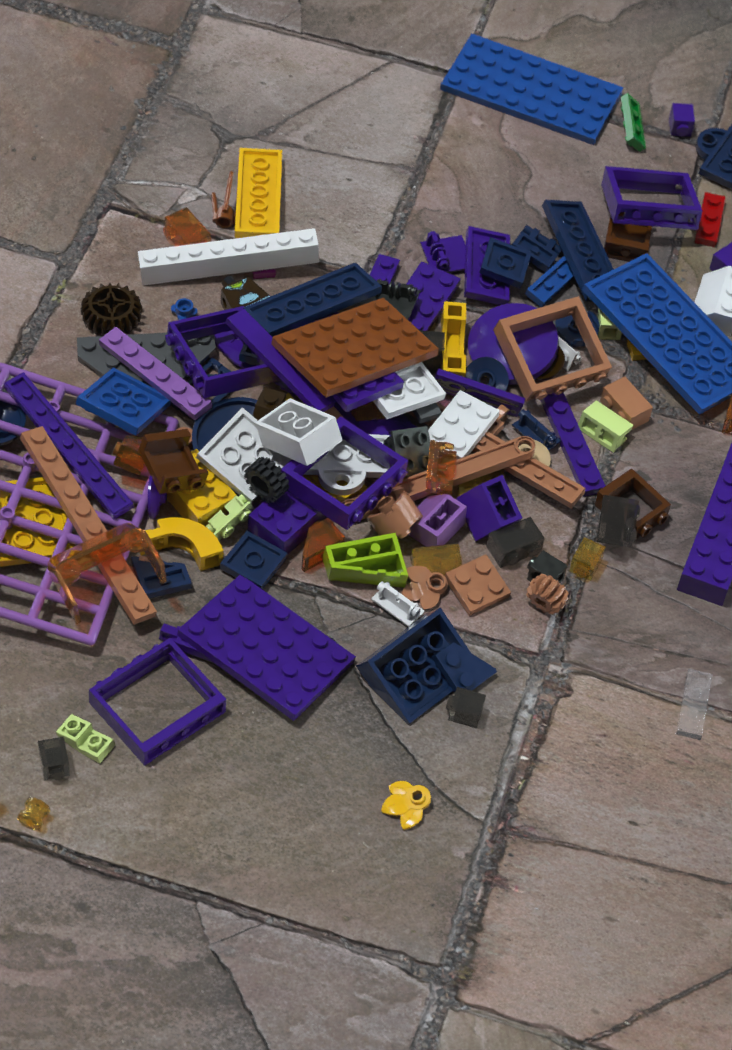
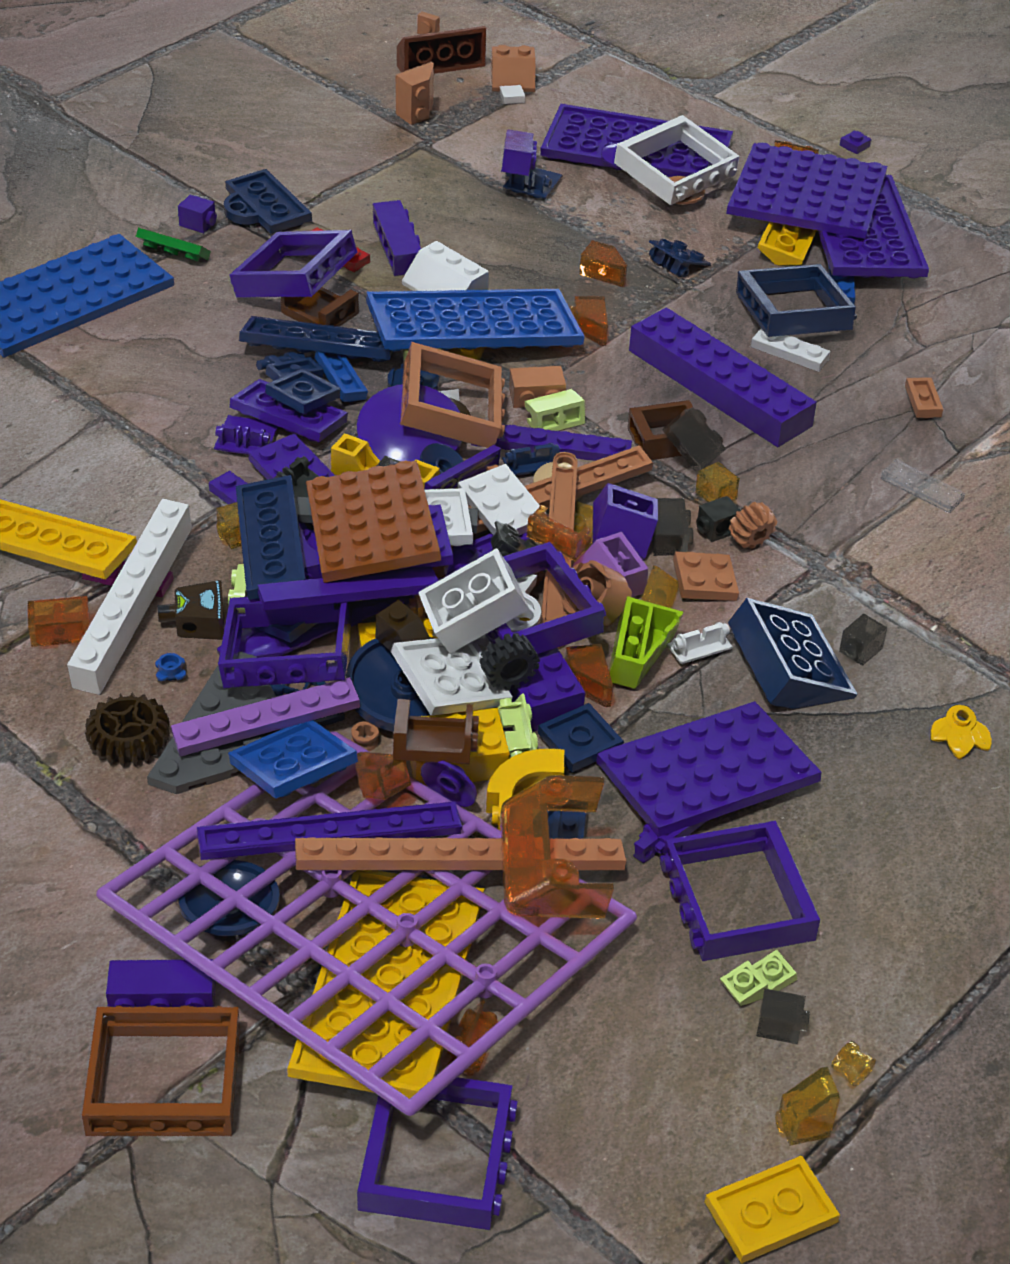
camera: 60 degrees left, 10 degrees down
dark orange plant [211,171,236,228] -> none
nougat plate [401,566,448,610] -> none
dark blue wing [432,642,498,699] -> none

